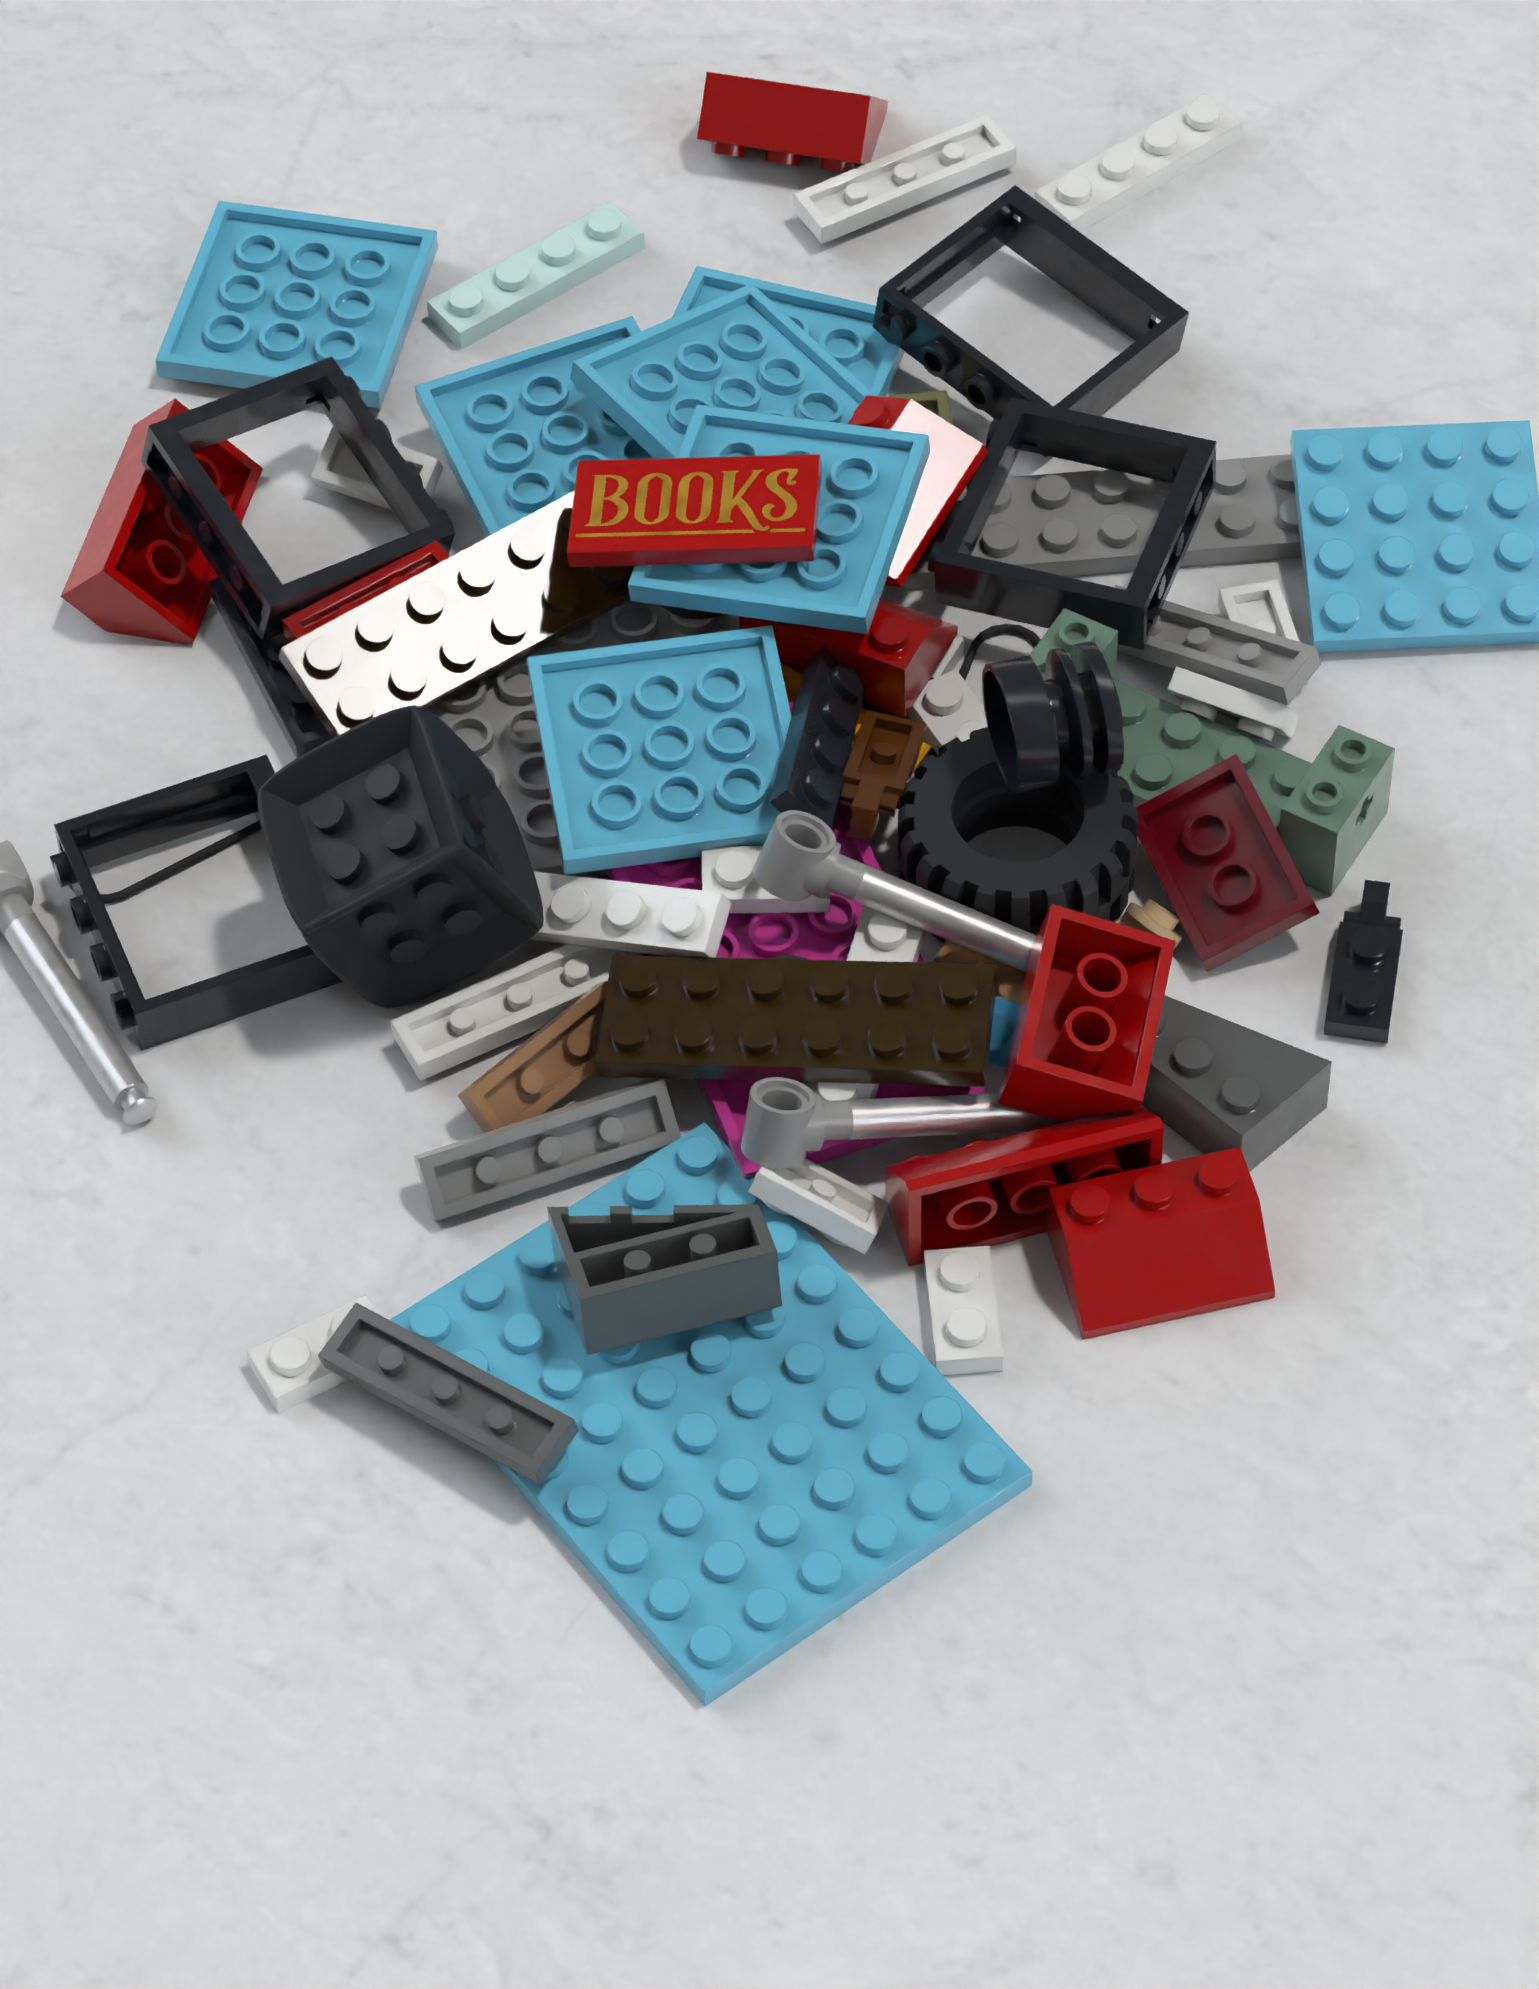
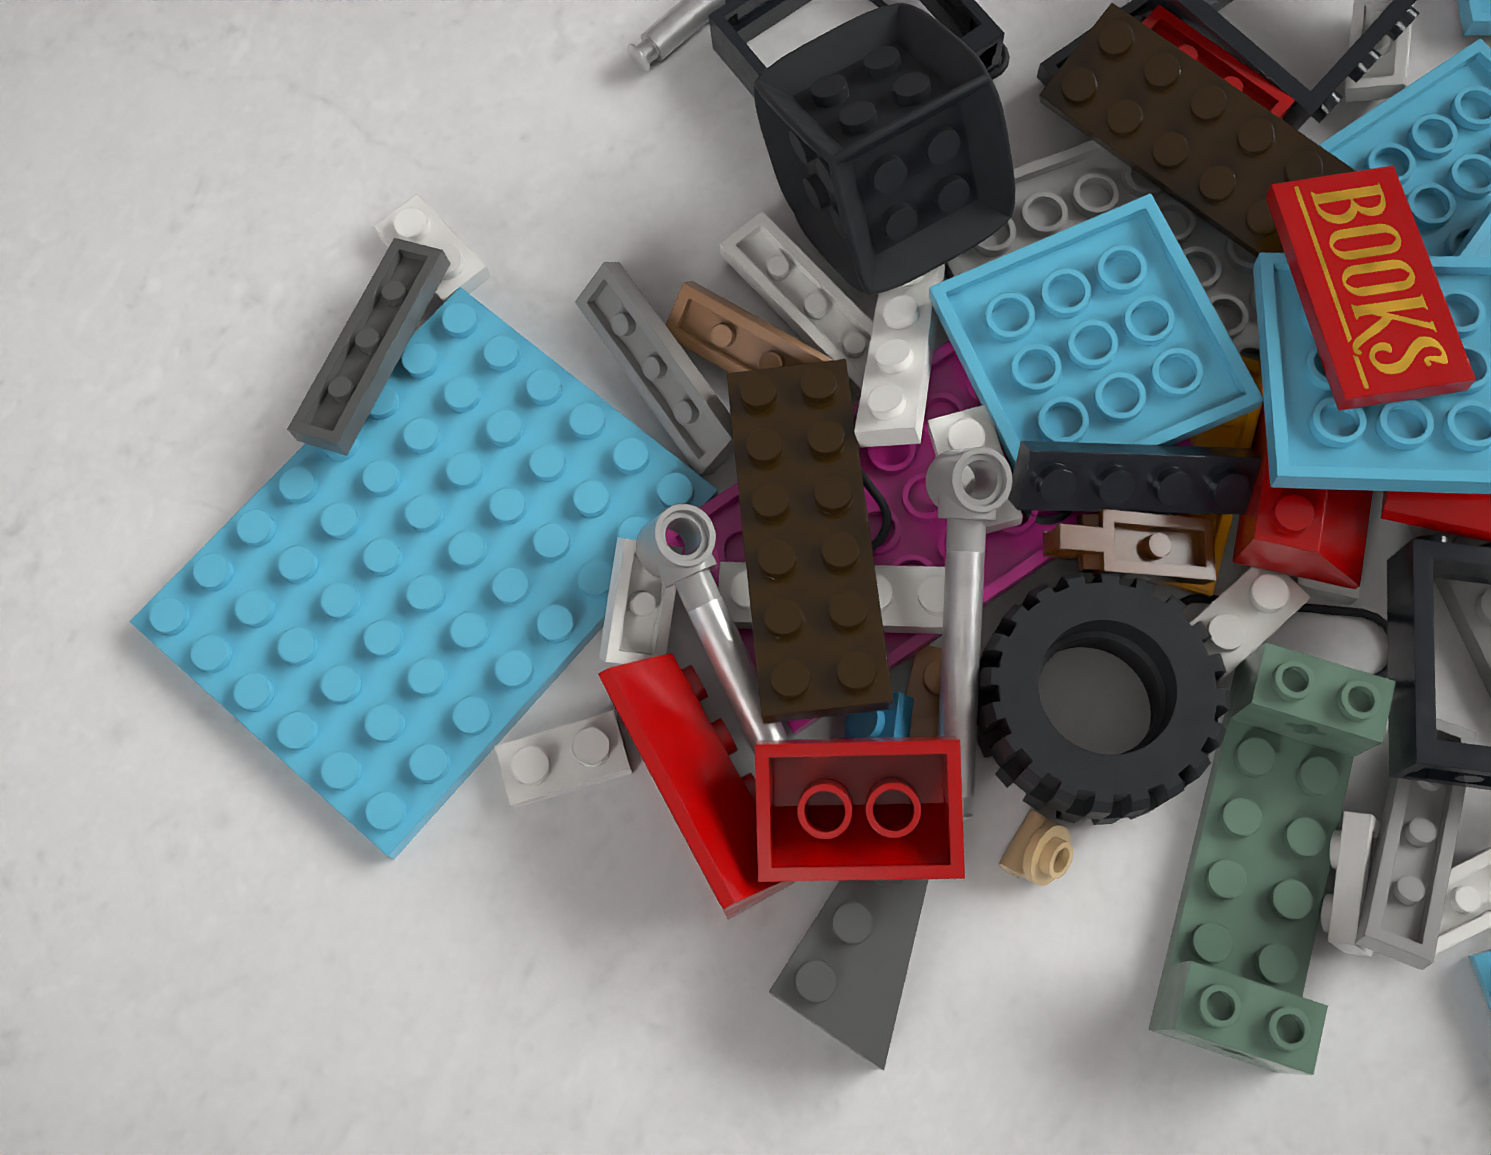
camera: 80 degrees right, 20 degrees up
dark grey wedge [547,1204,782,1355] -> none
black wheel [982,641,1124,794] -> none
red slope [1047,1147,1275,1339] -> none
dark red plate [1135,754,1320,972] -> none
black hinge [1324,880,1403,1043] -> none

